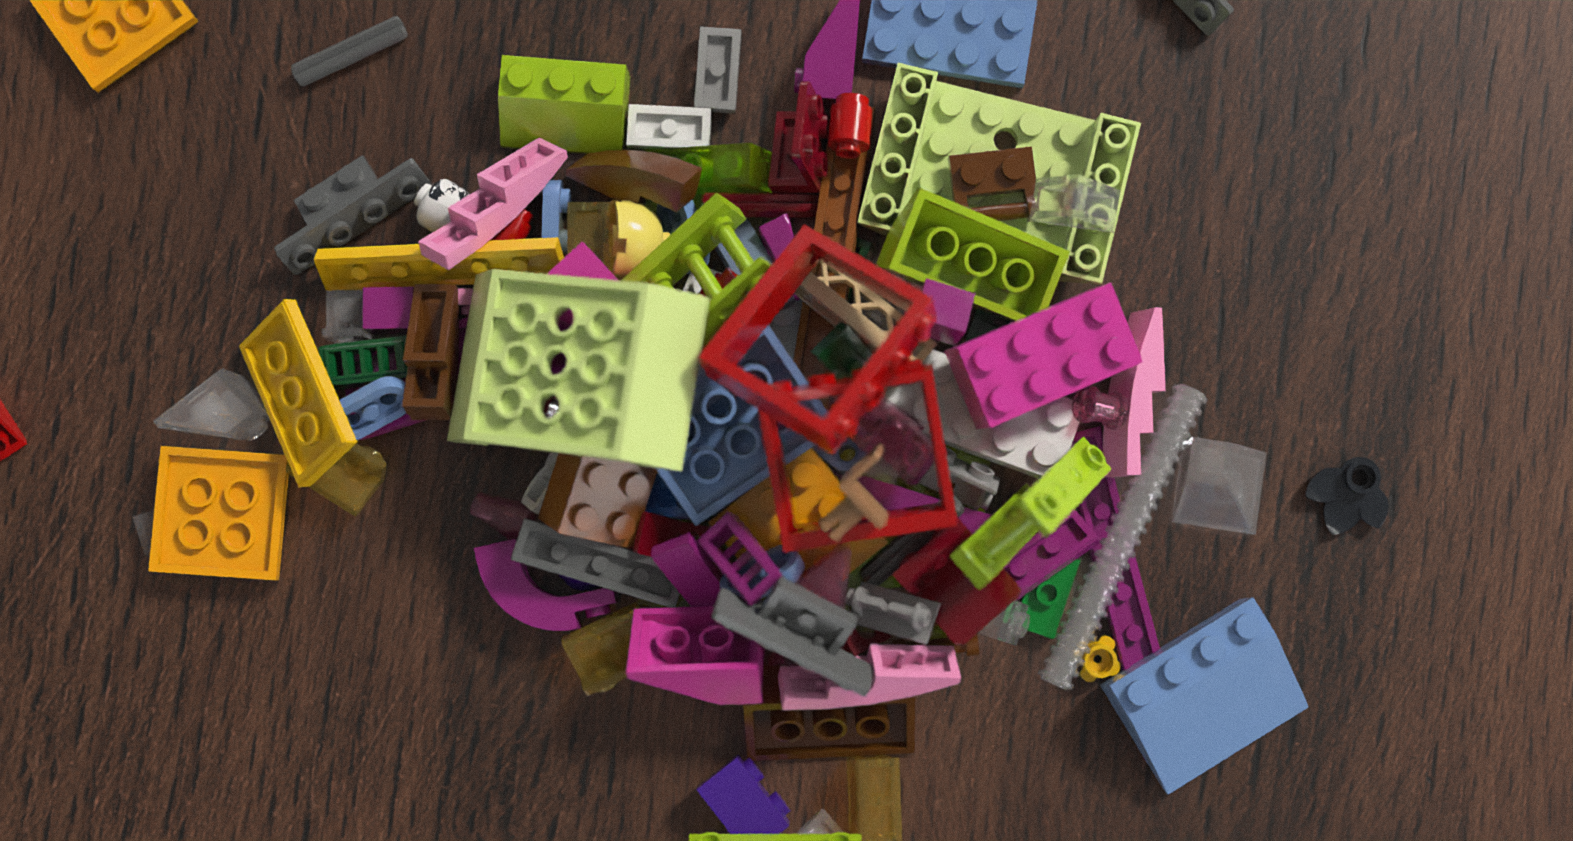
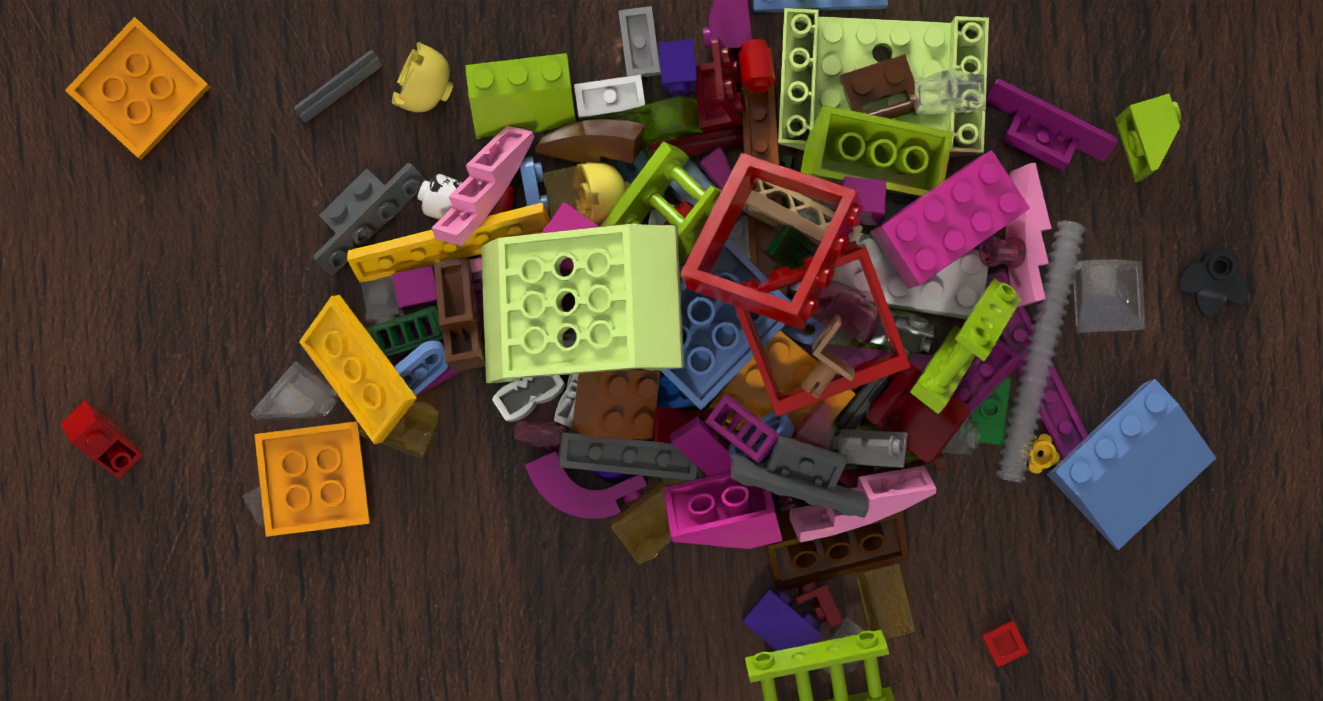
camera: 10 degrees left, 0 degrees up
none -> light yellow cylinder [392,42,453,112]
none -> white brick [492,375,566,422]
none -> dark purple brick [659,39,697,101]
none -> dark red bracket [793,580,843,628]
none -> magenta bracket [986,79,1118,171]
none -> lime slope [1115,94,1181,182]

